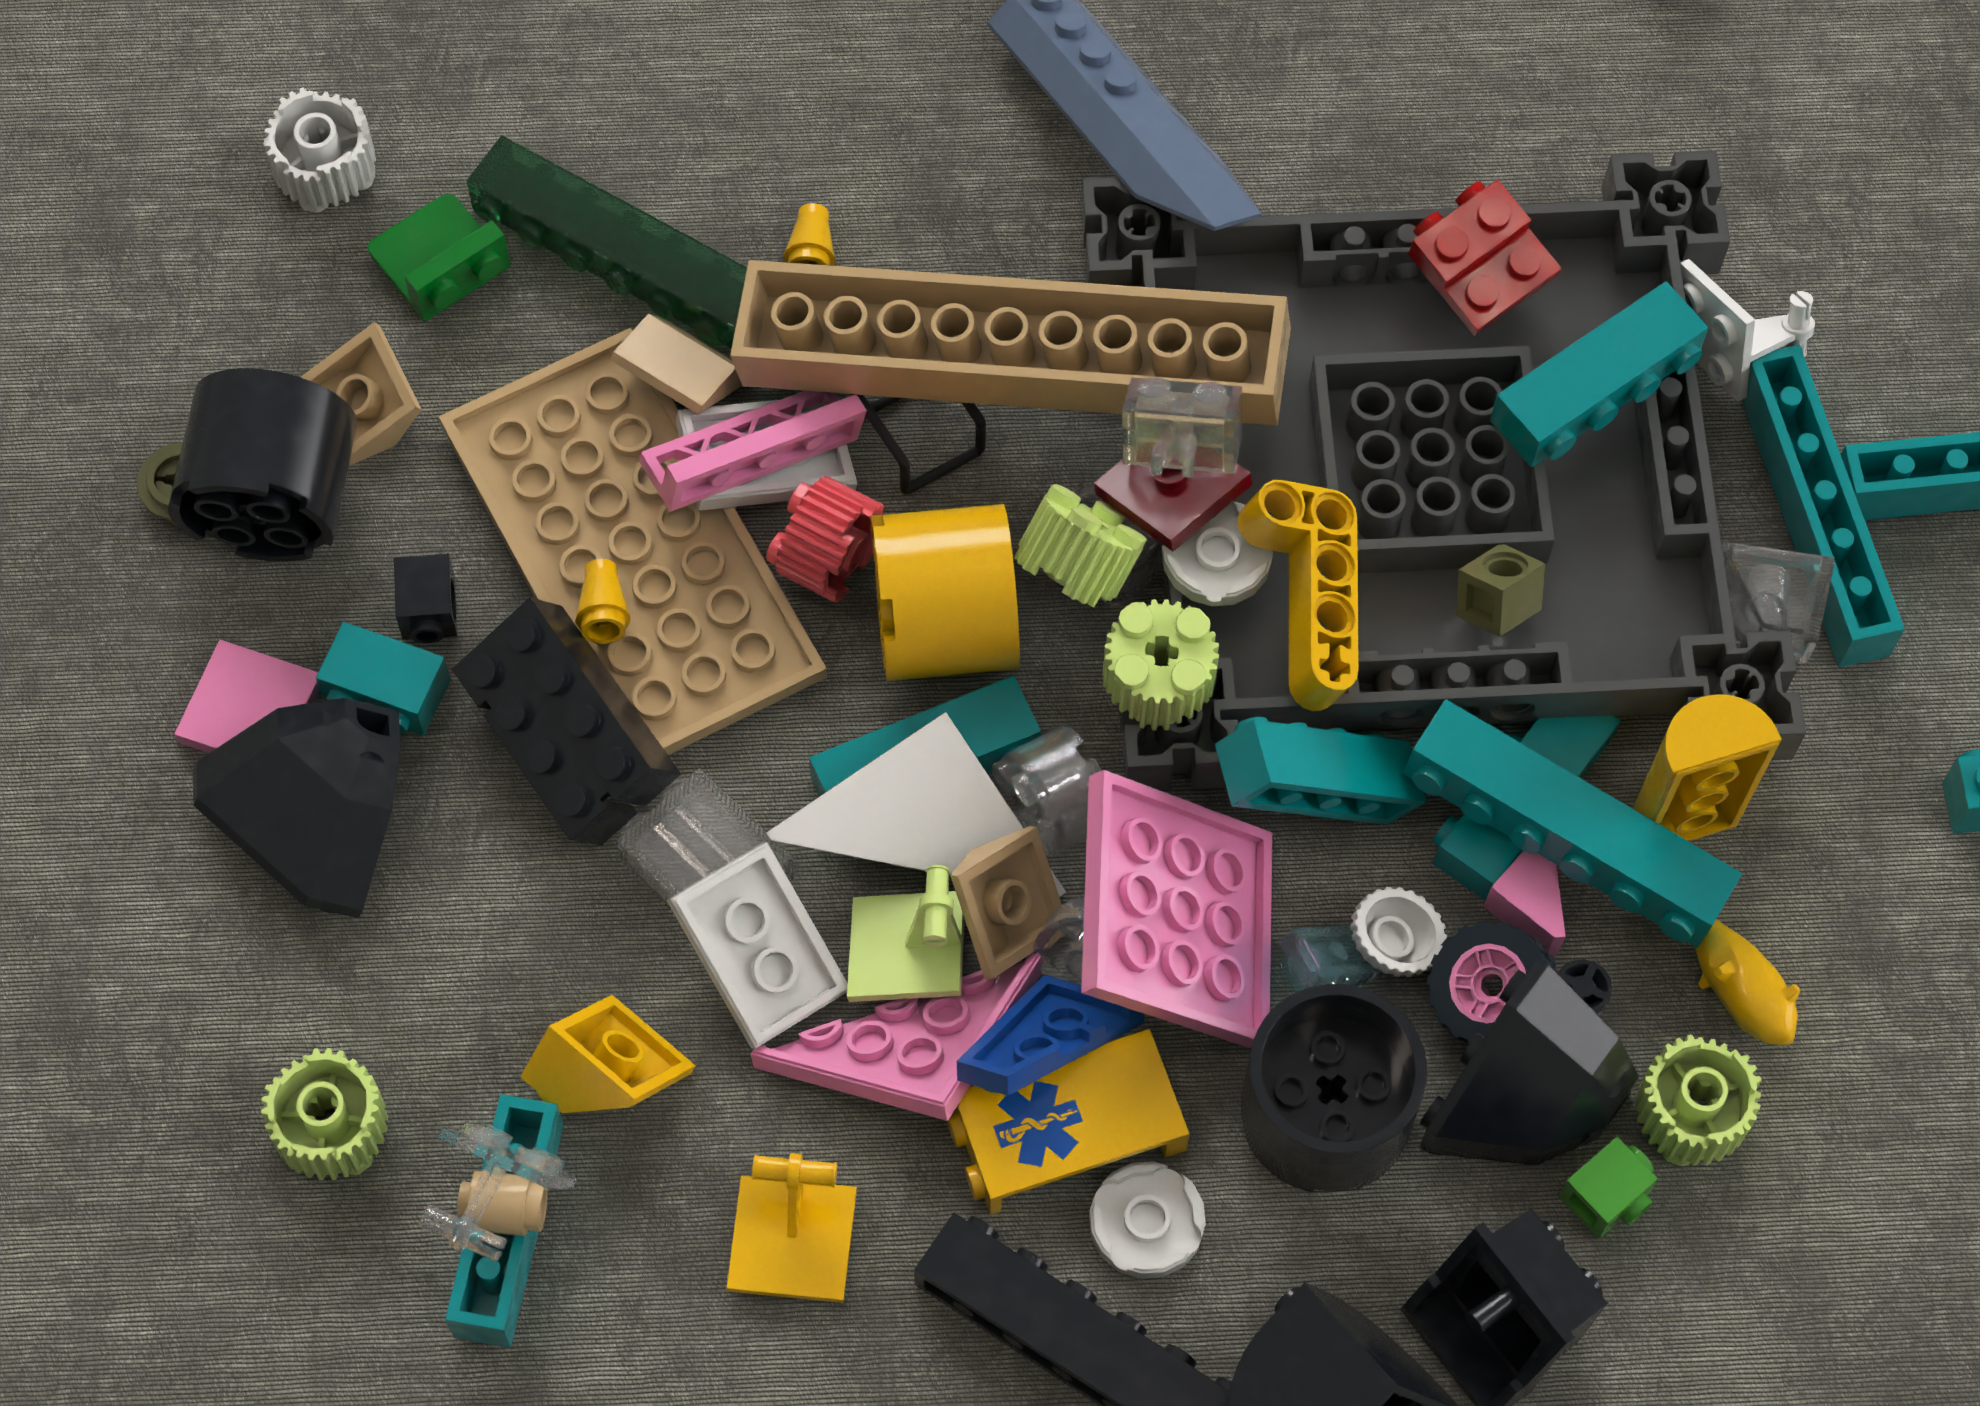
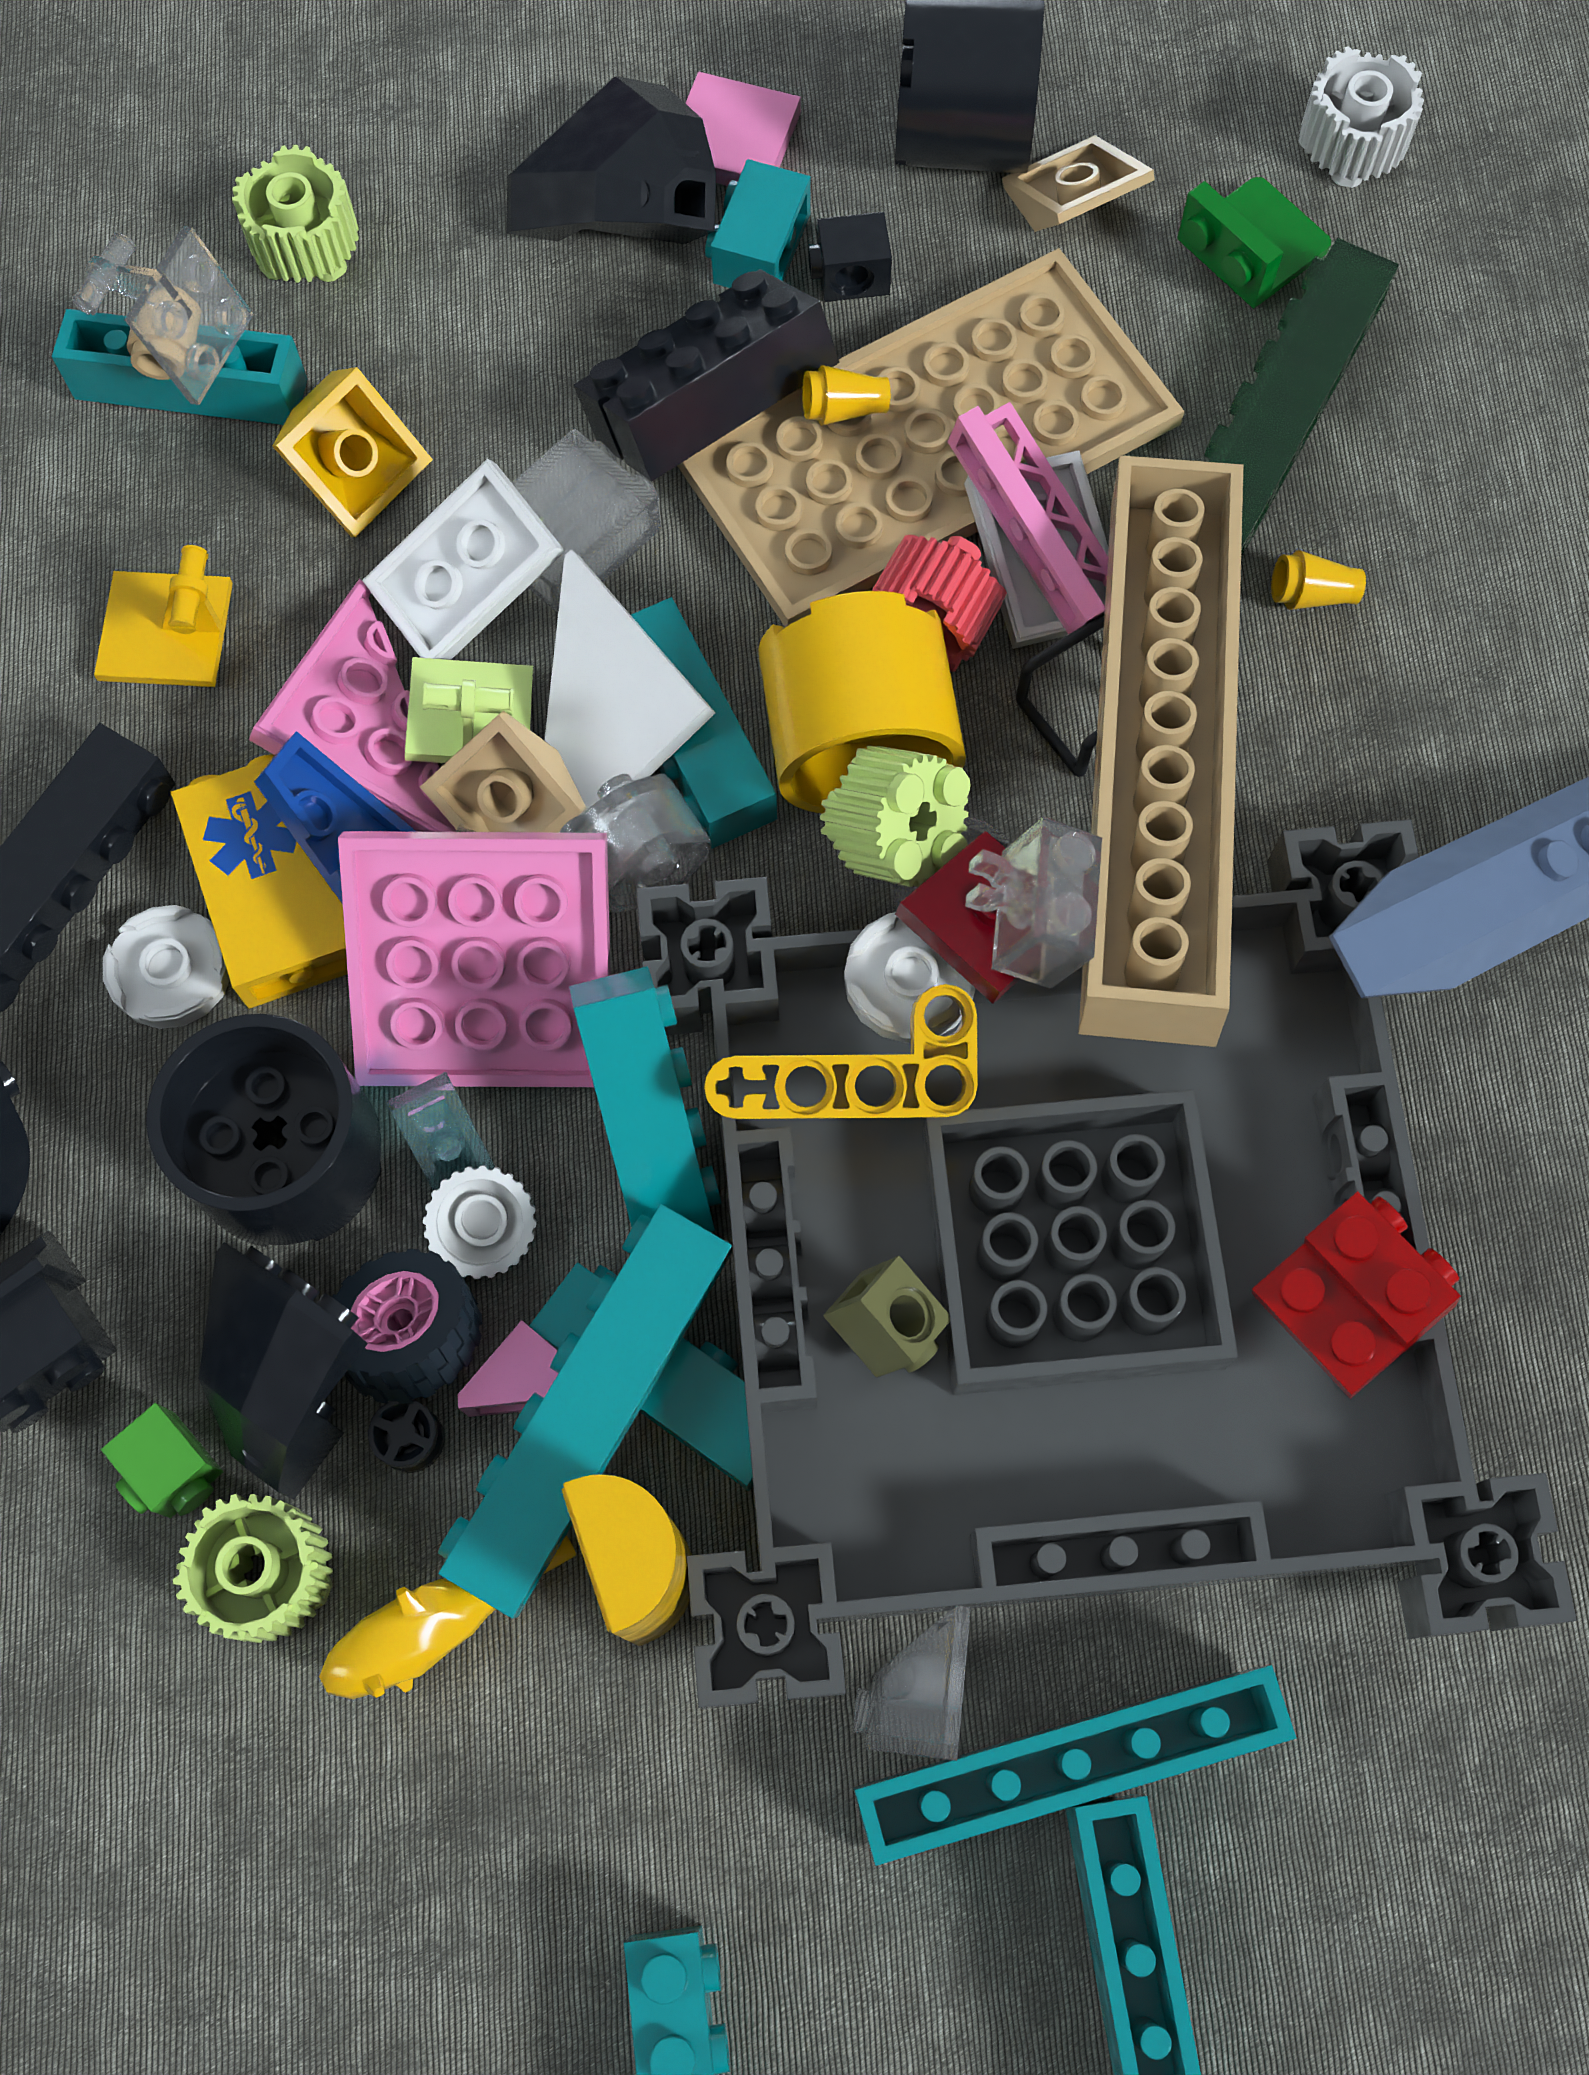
camera: 90 degrees right, 5 degrees up
tan slope [610,314,742,415] -> none
yellowish green brick [1102,599,1219,731] -> none
teal brick [1490,281,1709,468] -> none
white plate [1680,259,1815,402] -> none

